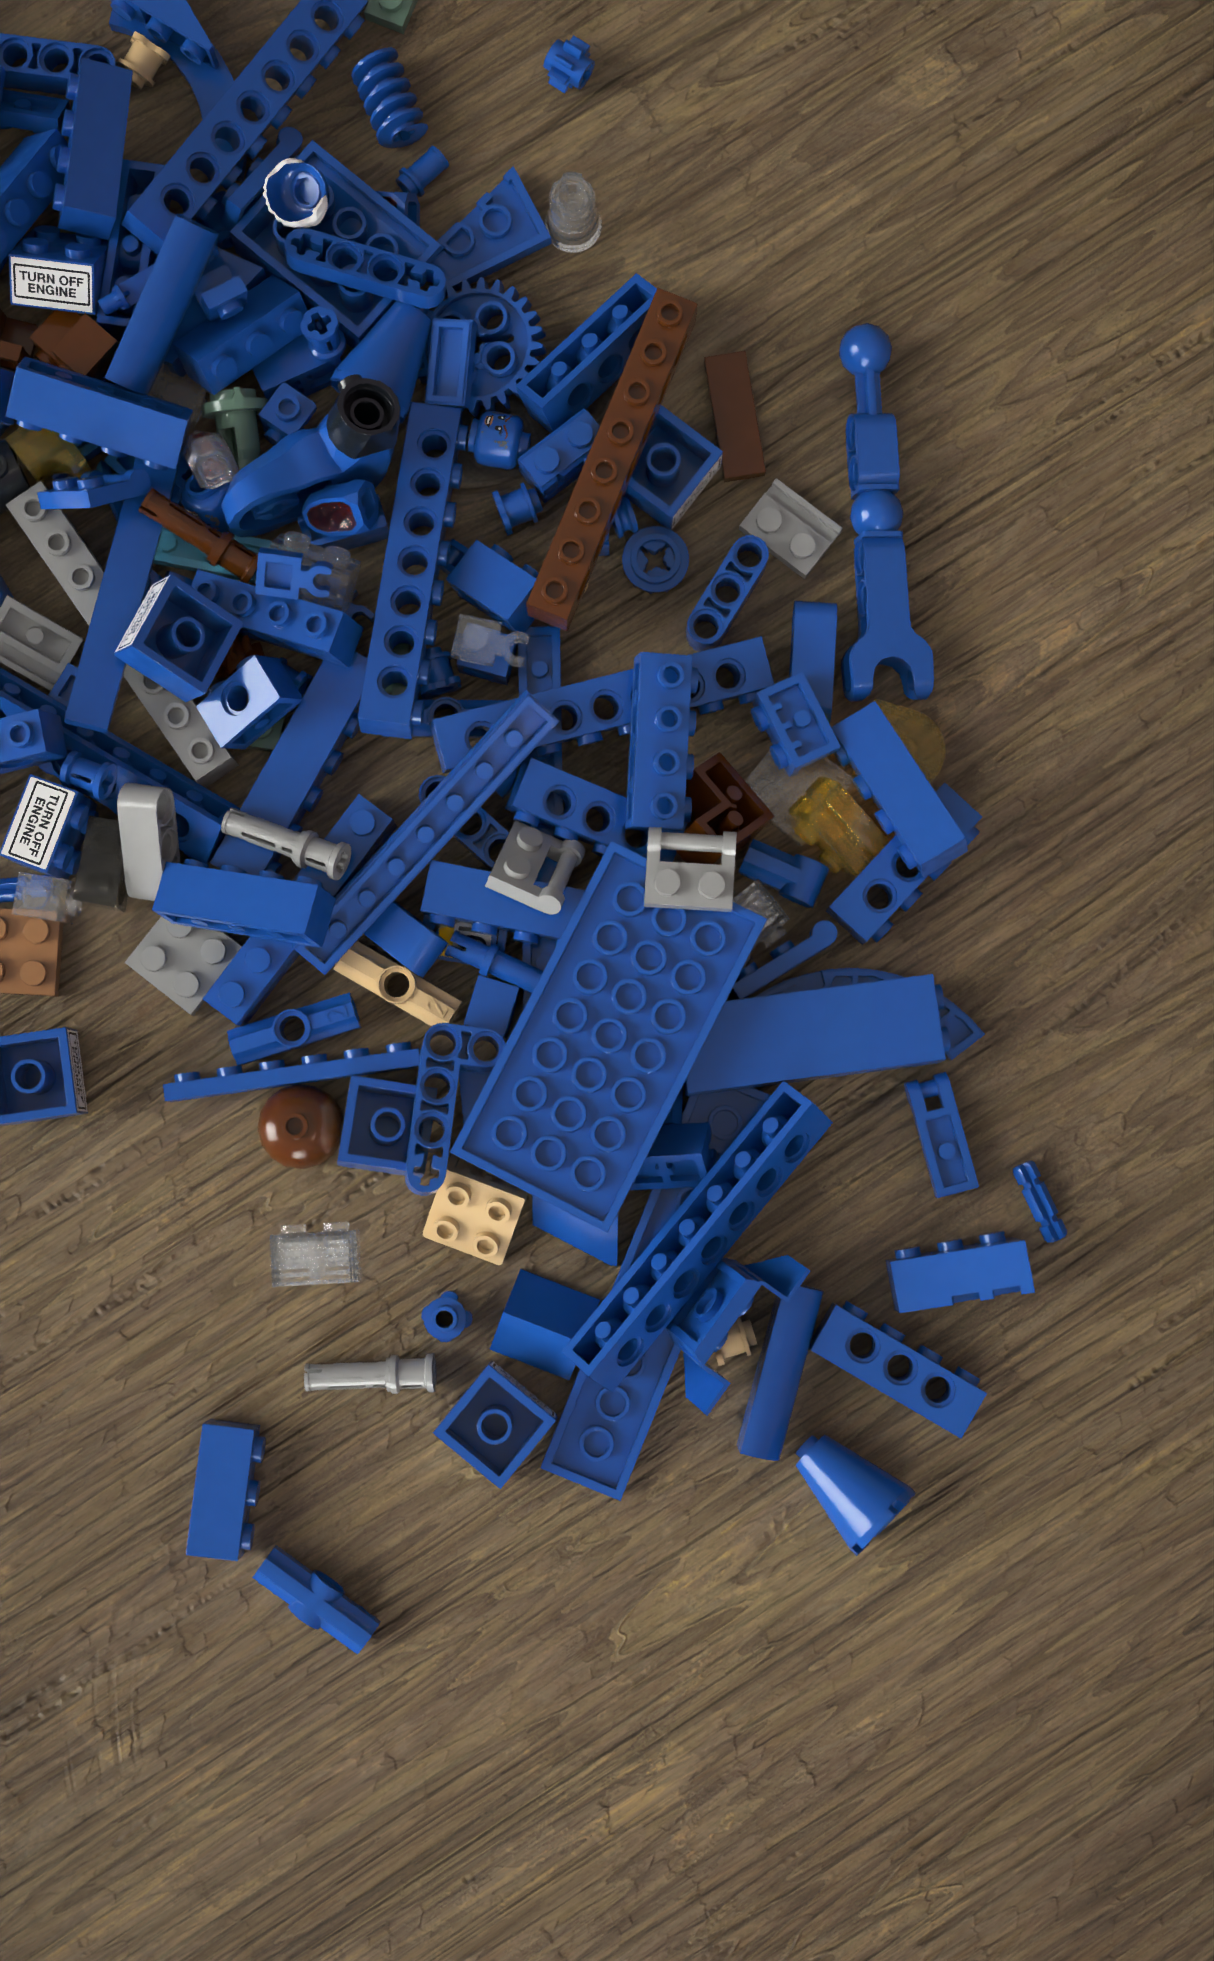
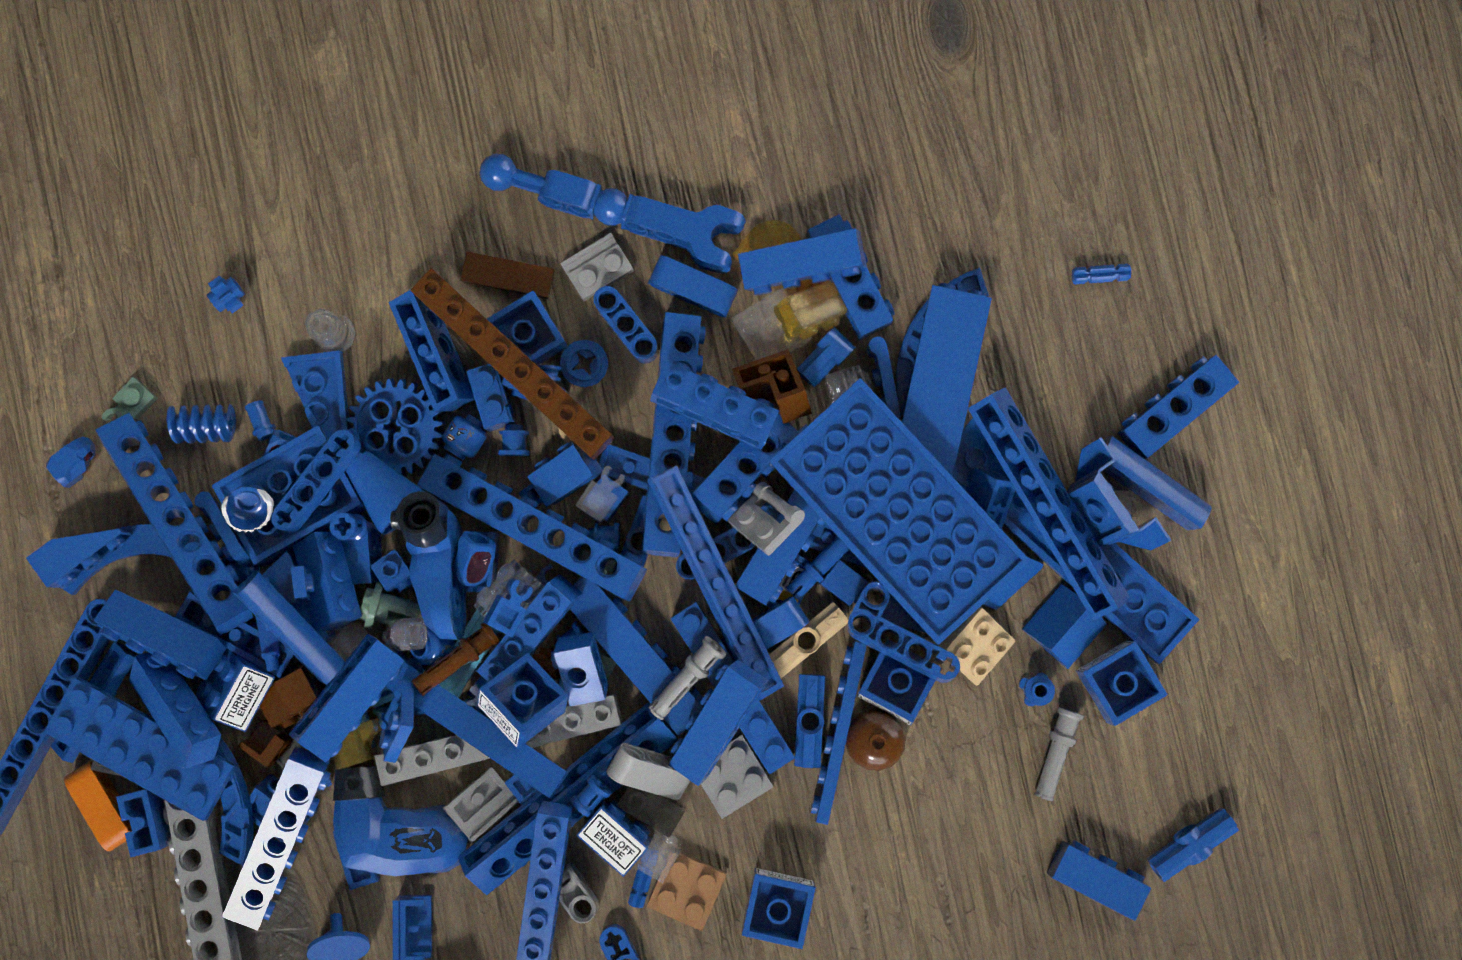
camera: 70 degrees left, 0 degrees up
tan brick [117,31,171,89] -> none
clear brick [270,1221,362,1287] -> none
blue tile [425,318,477,409] -> none
light grey plate [644,827,737,912] -> none
blue bracket [750,671,841,777] -> none
blue cone [795,1435,916,1556] -> none
blue wedge [885,1231,1035,1313] -> none
blue plate [904,1072,979,1198] -> none

